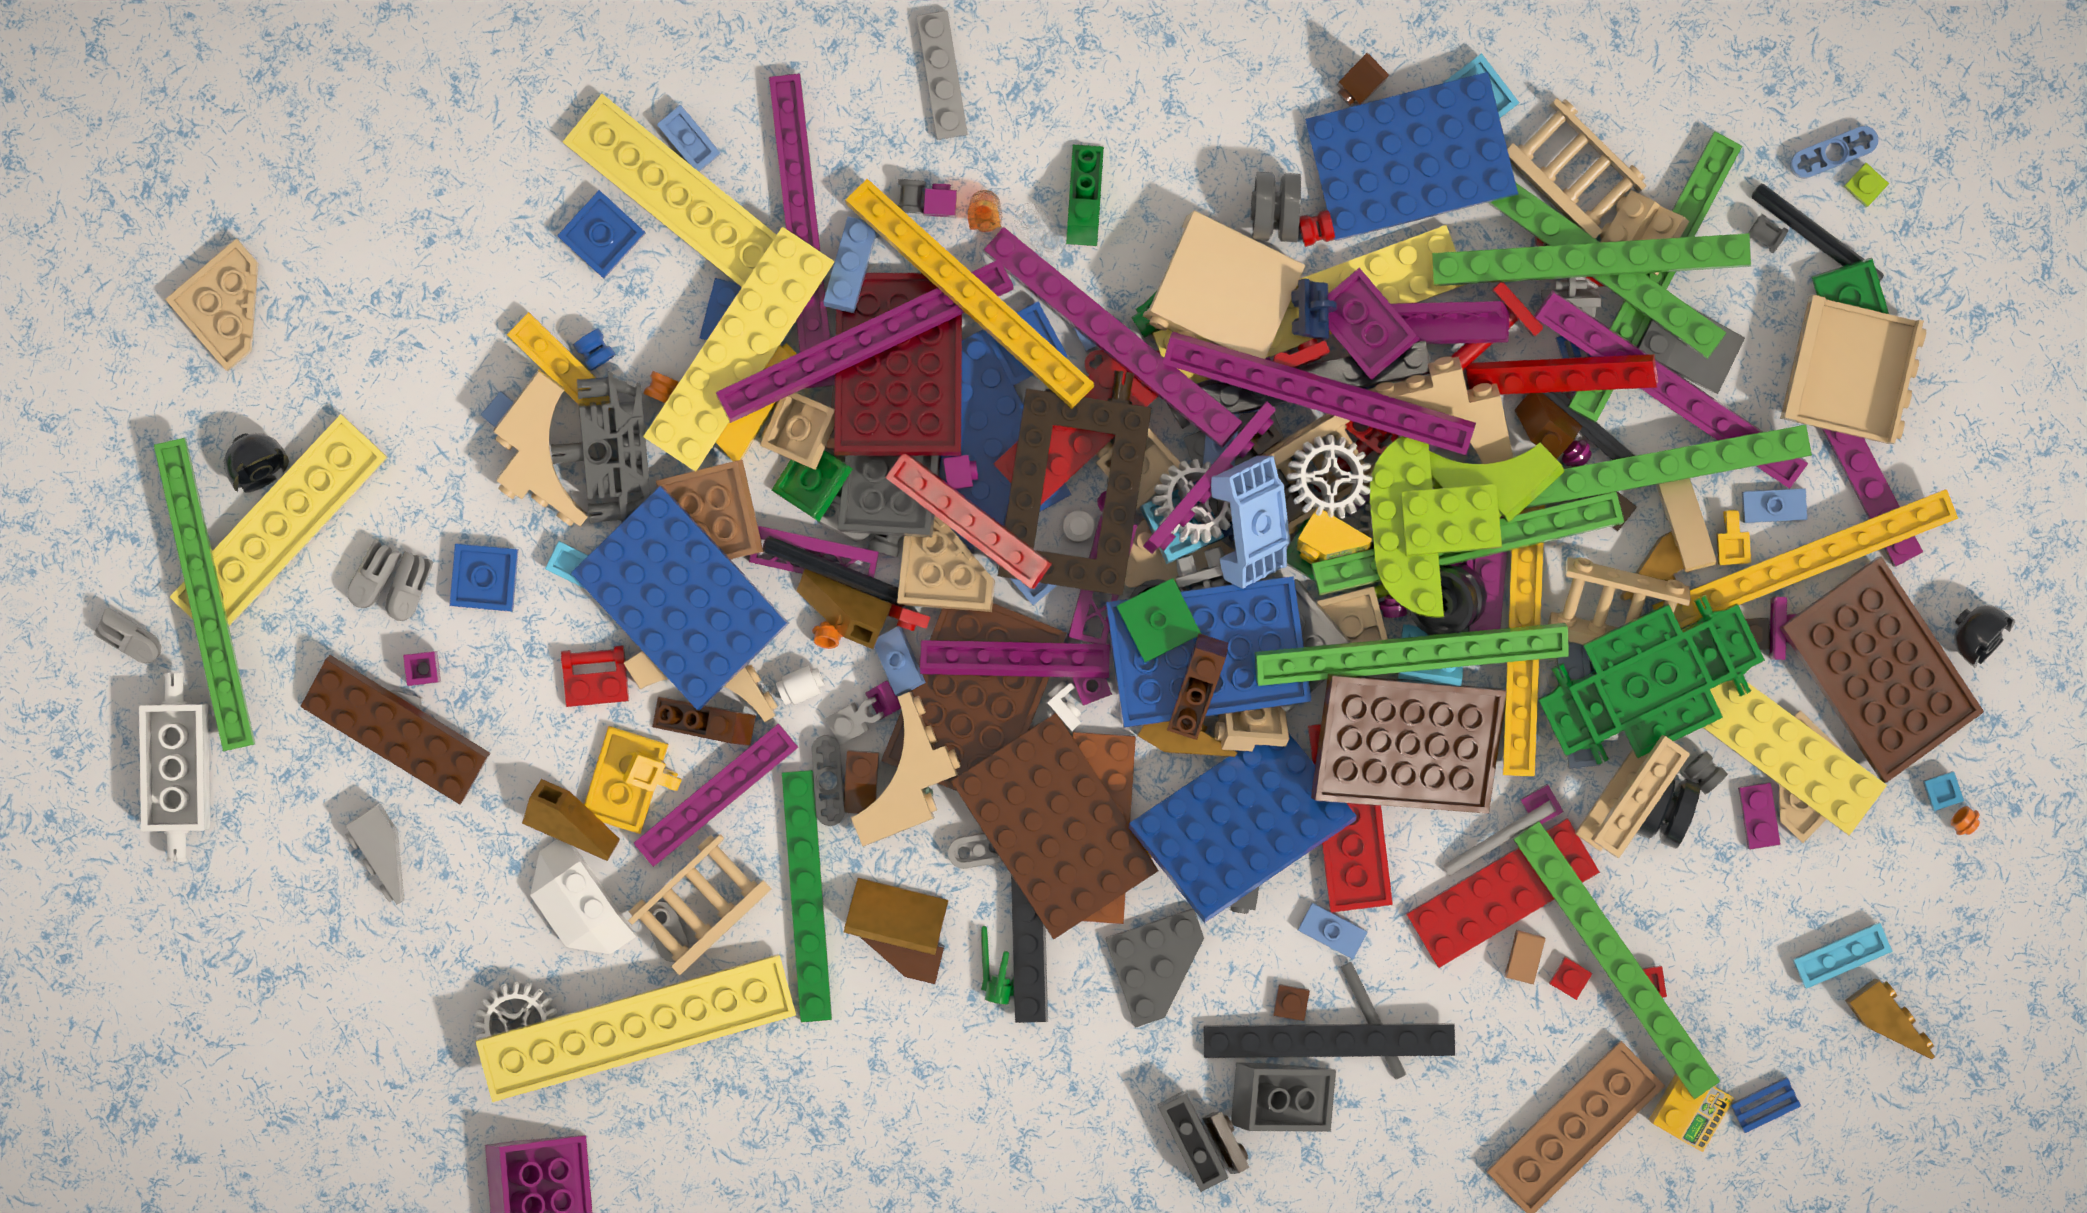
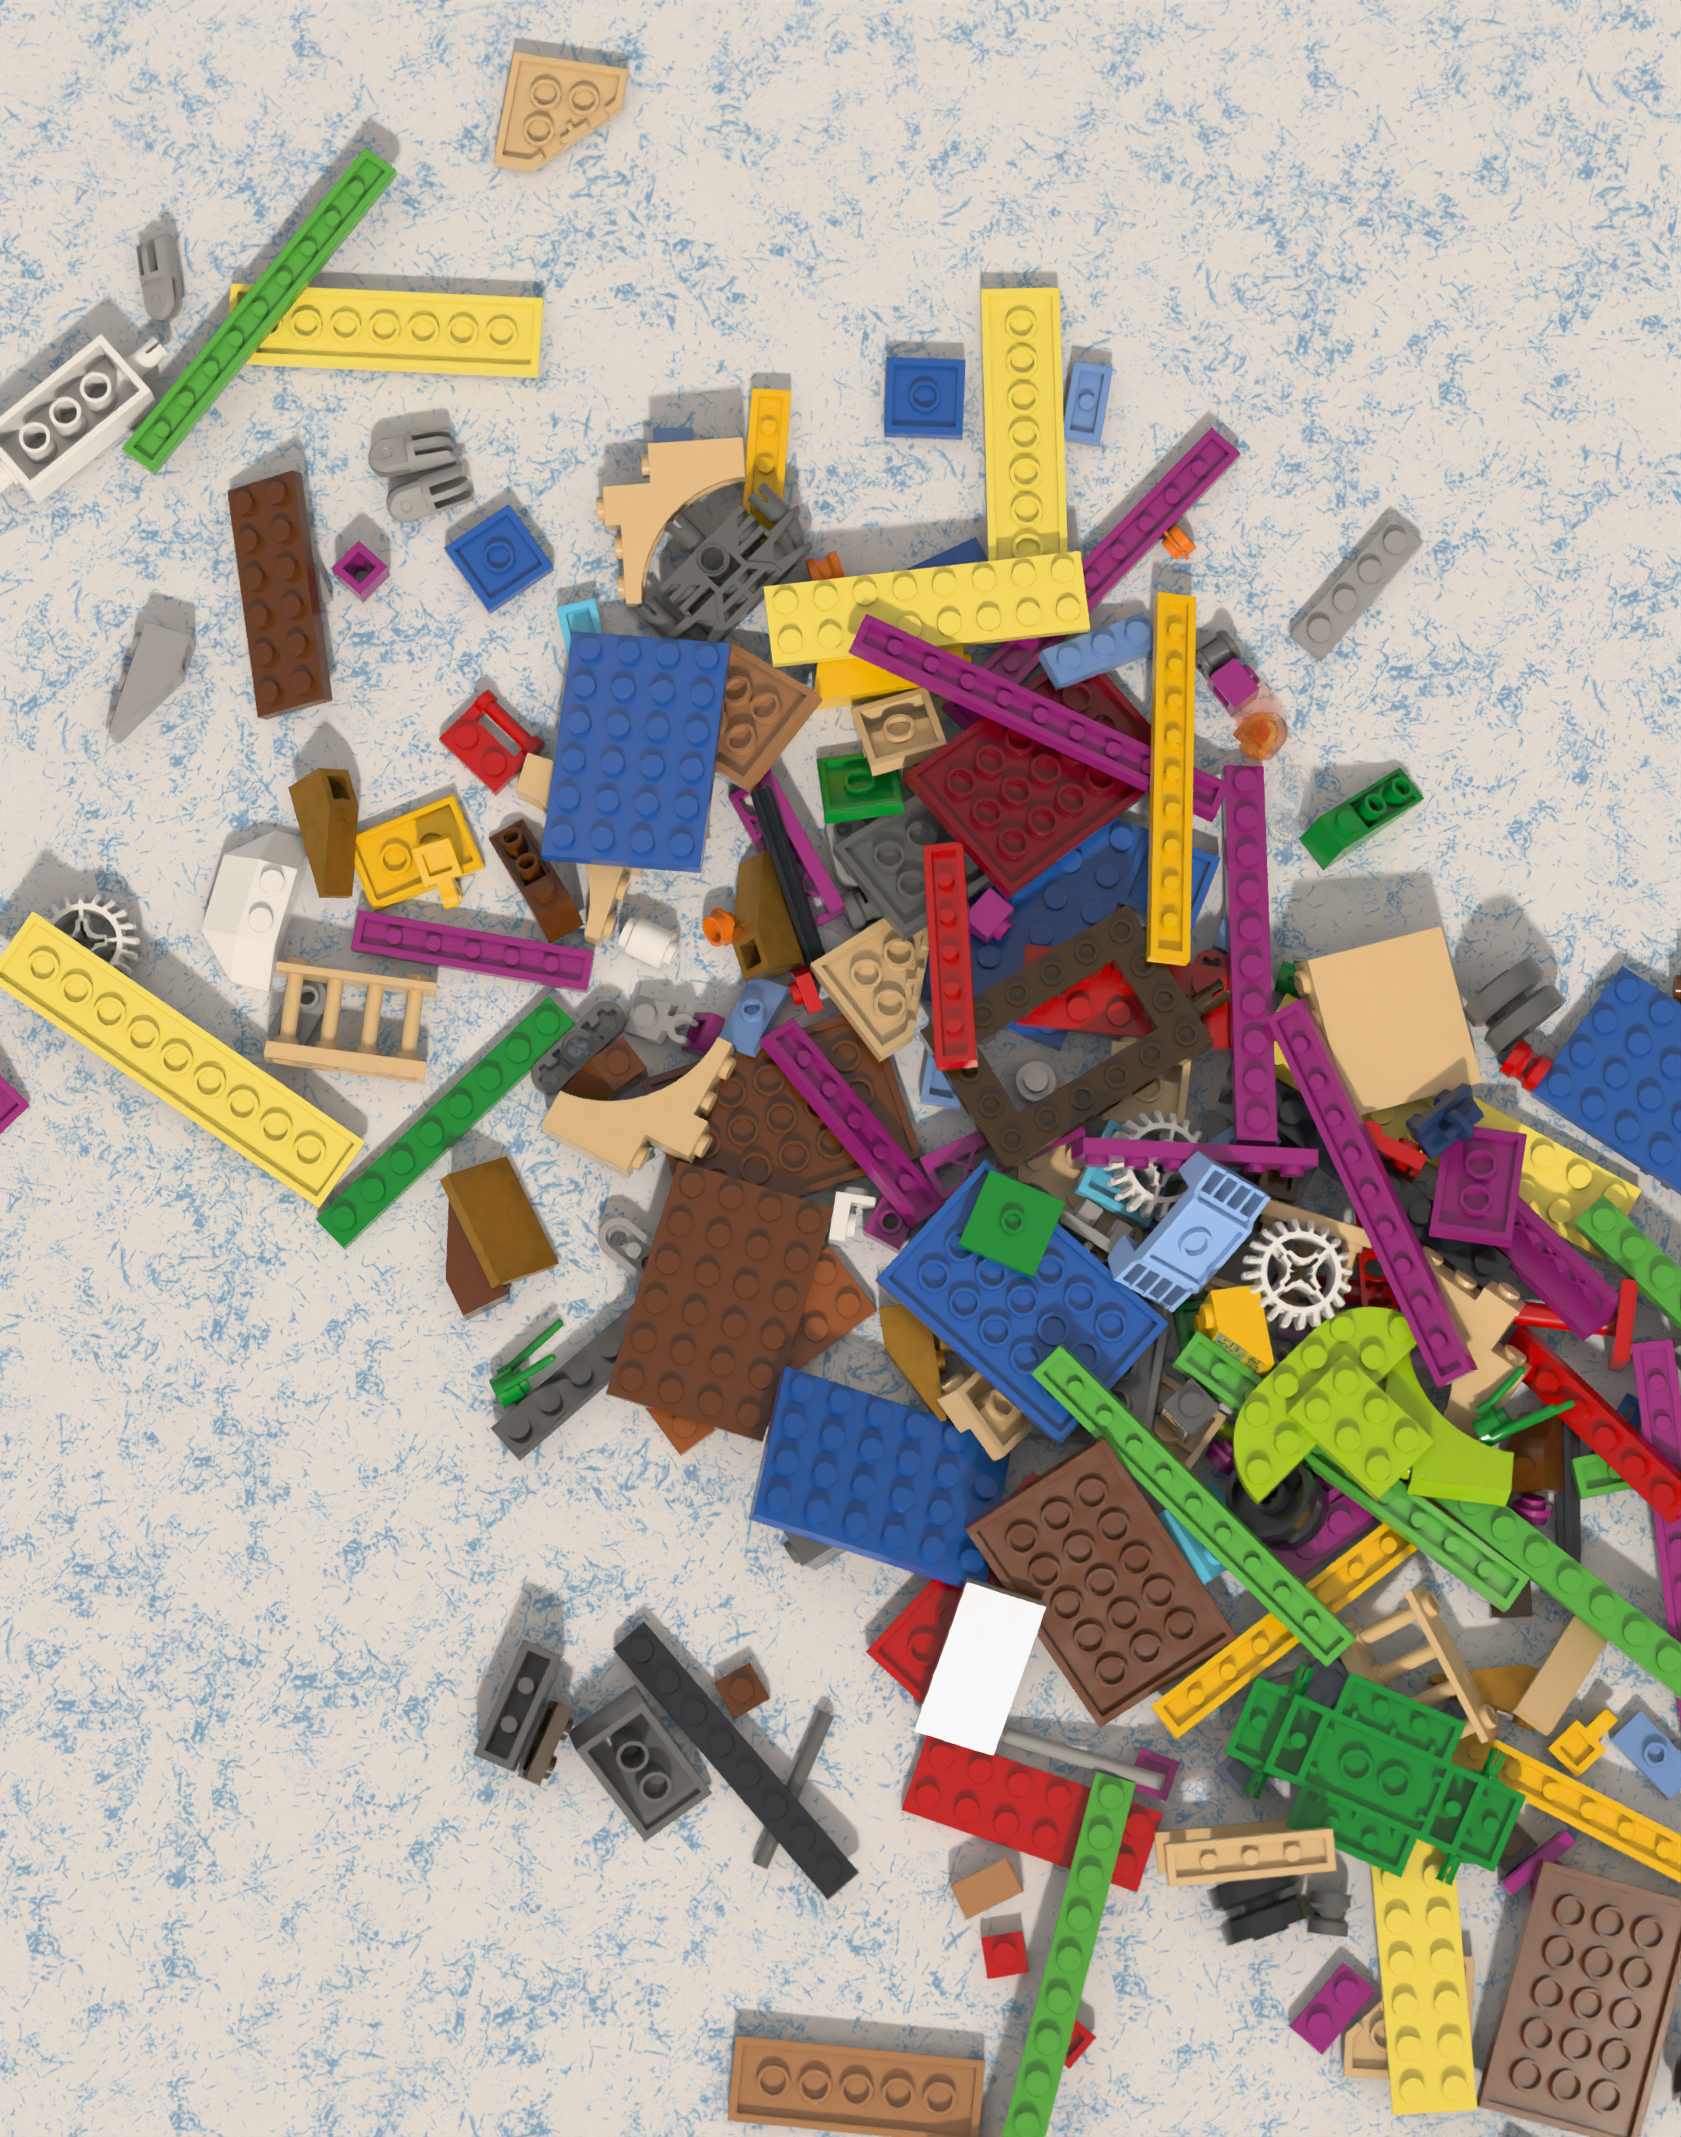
camera: 55 degrees right, 10 degrees down
black cylinder [224,433,289,493] -> none
blue wheel [573,328,616,371] -> none
dark grey plate [1105,908,1204,1028] -> none
reddish brown slope [1167,633,1229,740] -> none
medium blue plate [1298,903,1368,959] -> none
none -> tile [914,1578,1046,1755]
none -> dark grey brick [1157,1378,1220,1444]
none -> orange plate [1161,524,1197,560]
none -> green plant [1471,1366,1575,1447]

